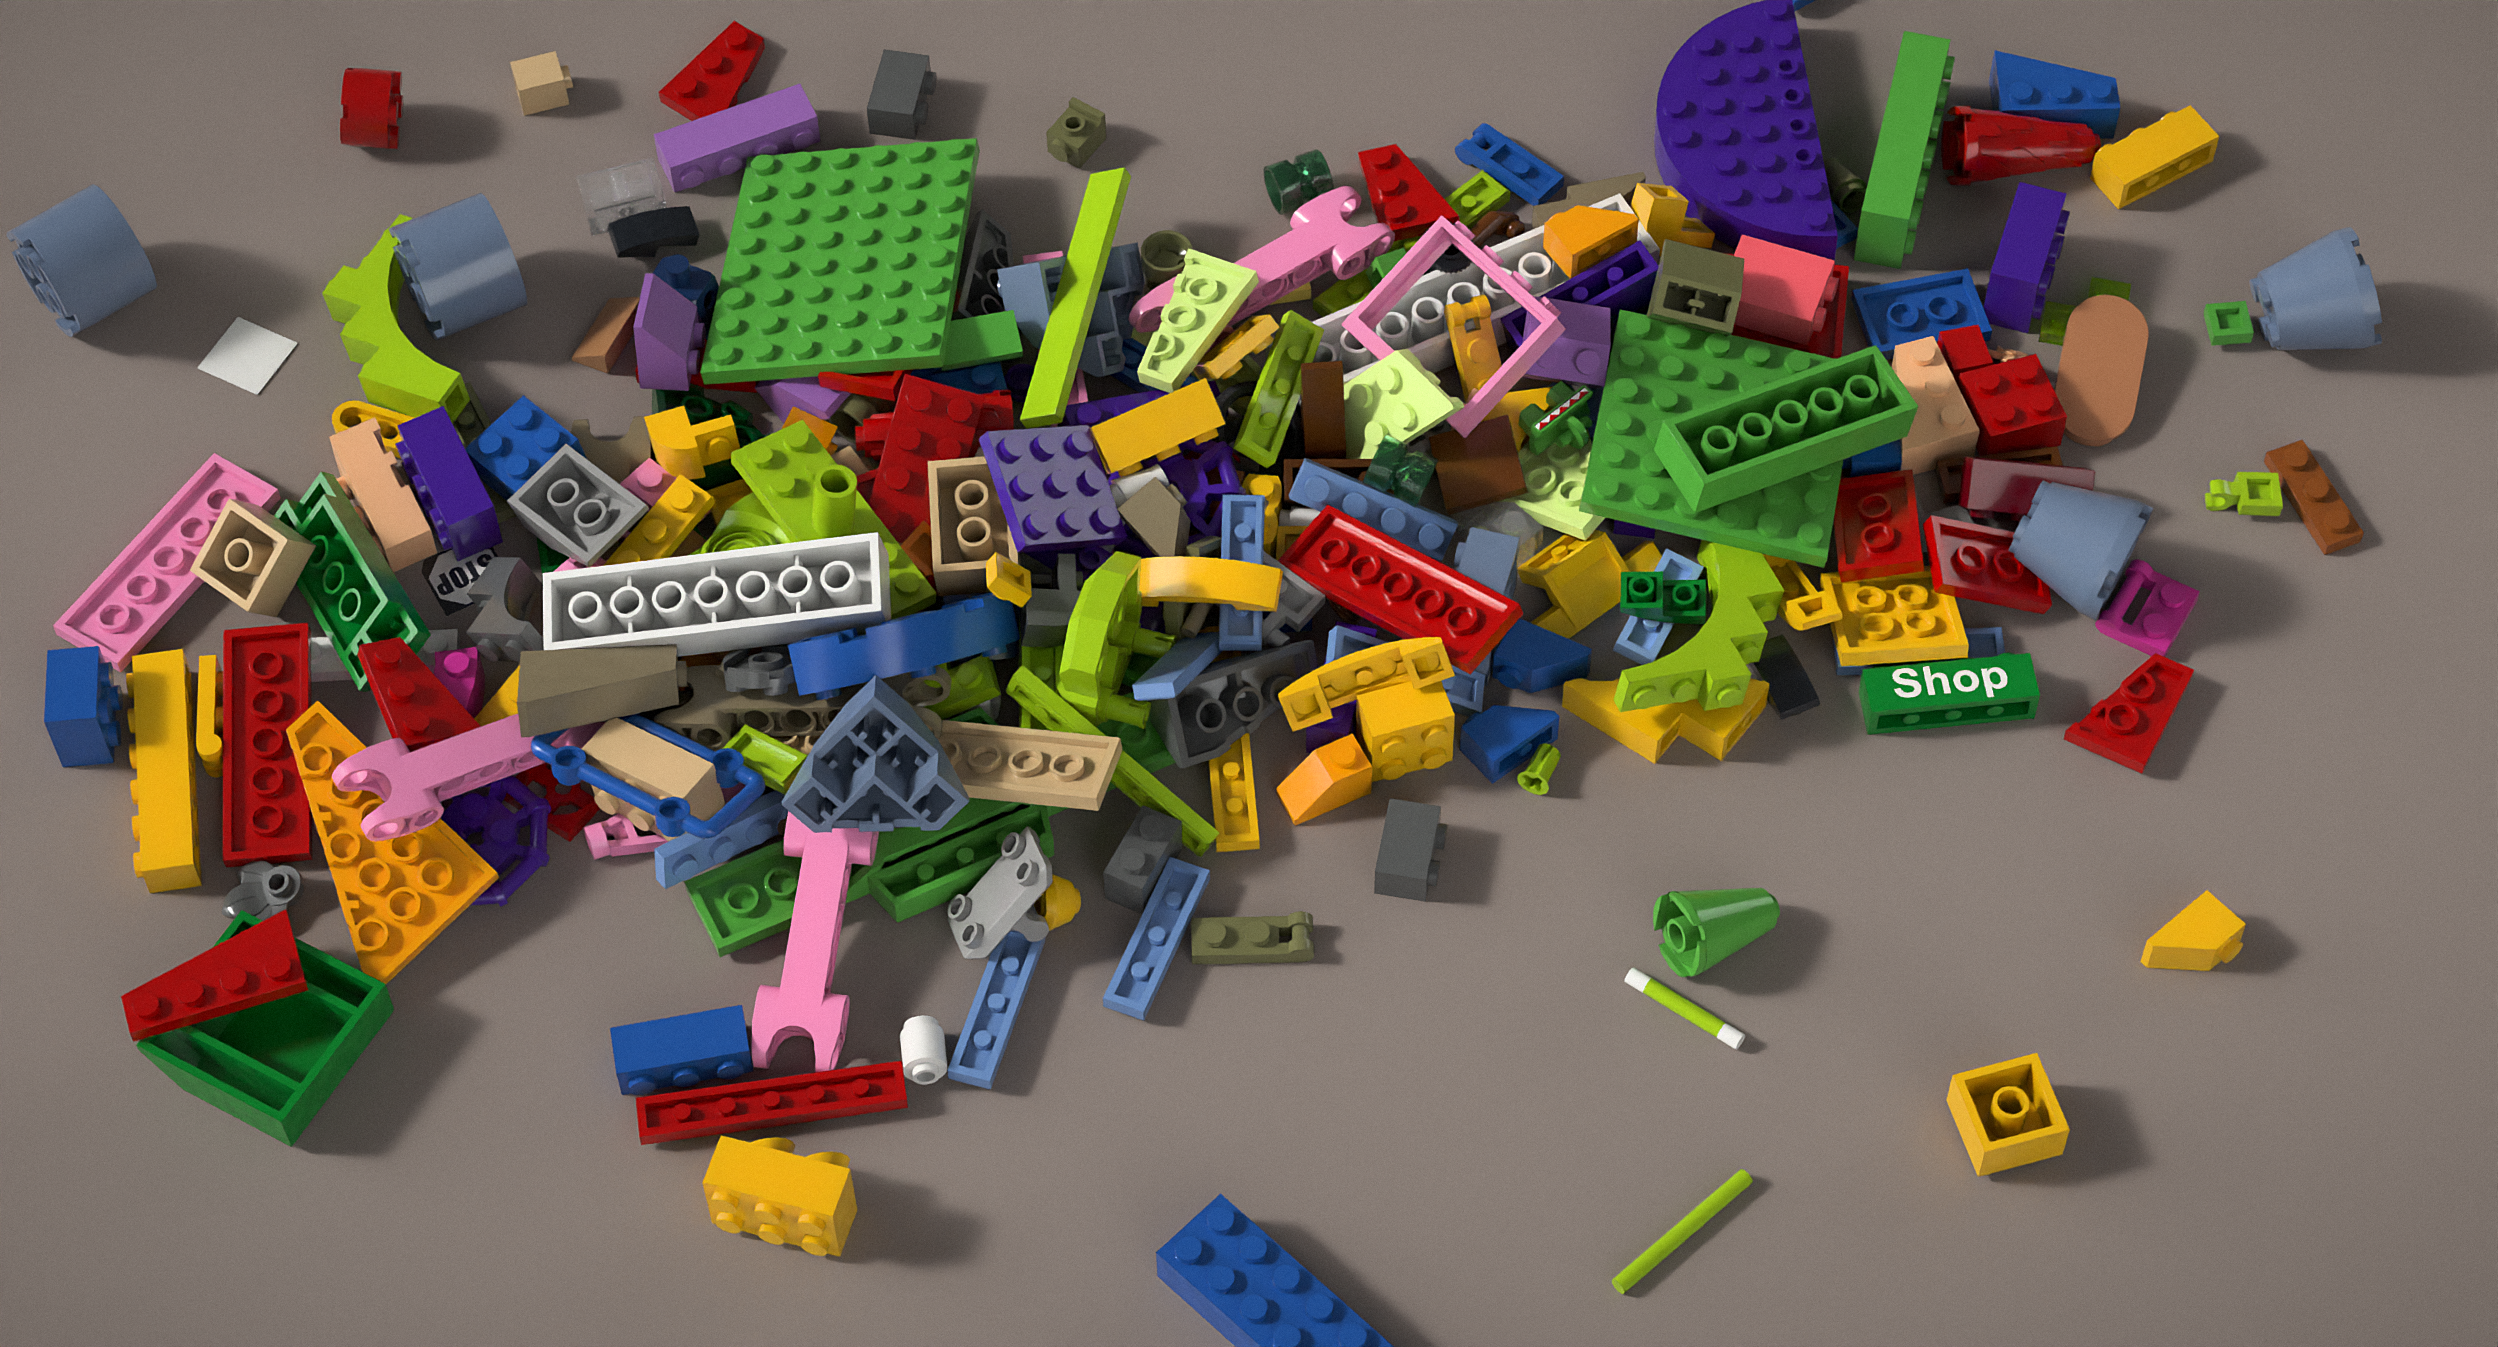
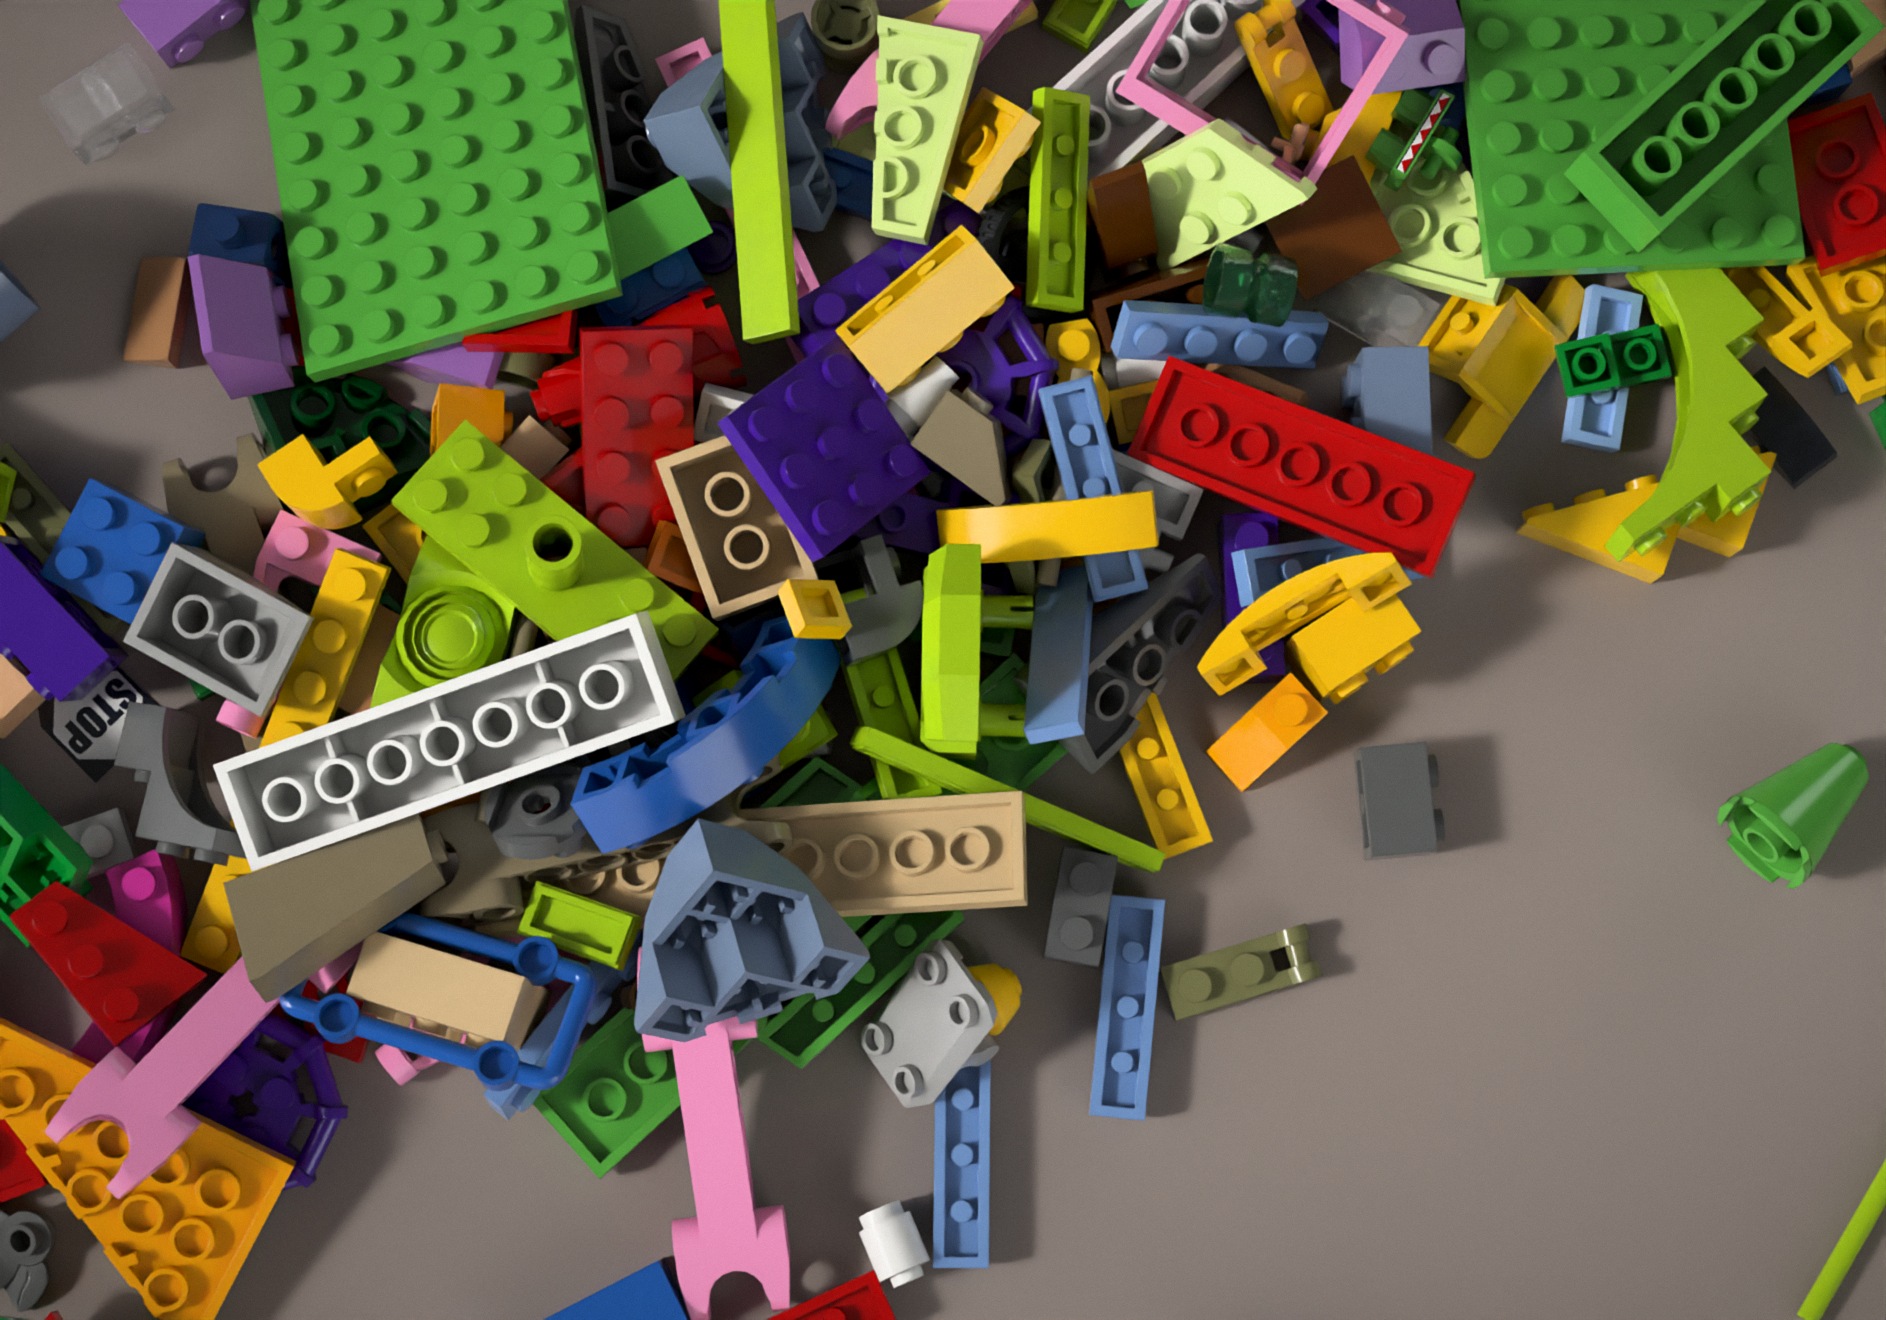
camera: 15 degrees left, 25 degrees up
black slope [607,206,700,258] -> none
blue slope [1460,705,1560,784] -> none
blue slope [1492,618,1592,693] -> none
lime piece [1517,743,1561,795] -> none
lime bar [1624,967,1745,1050] -> none

